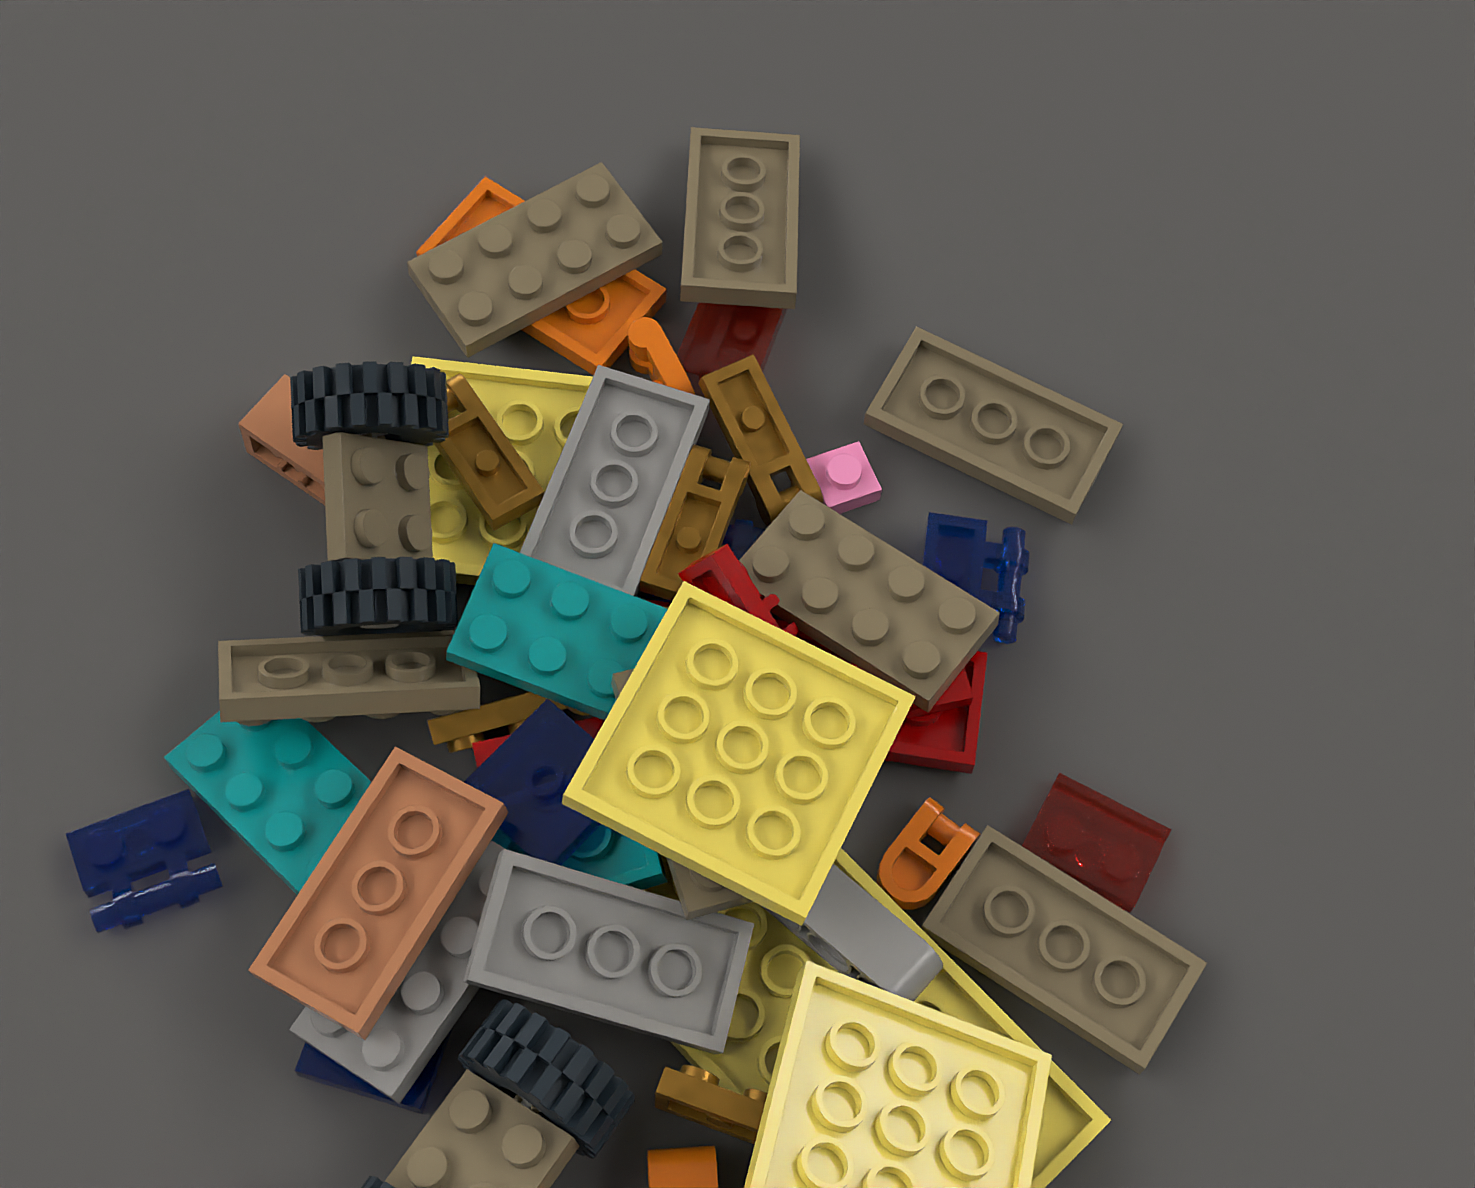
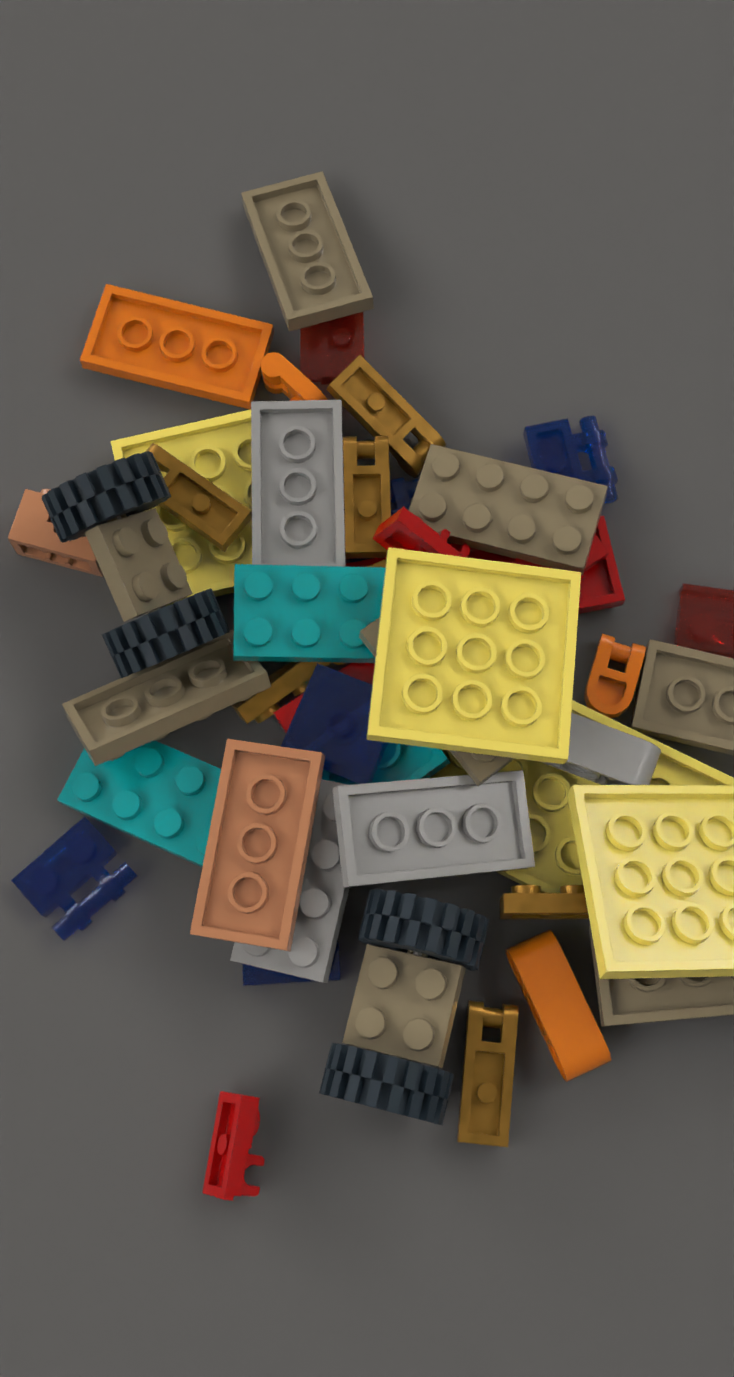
camera: 15 degrees left, 10 degrees up
dark tan plate [407,162,663,358] -> none
bright pink plate [806,441,882,514] -> none
dark tan plate [863,326,1123,525] -> none

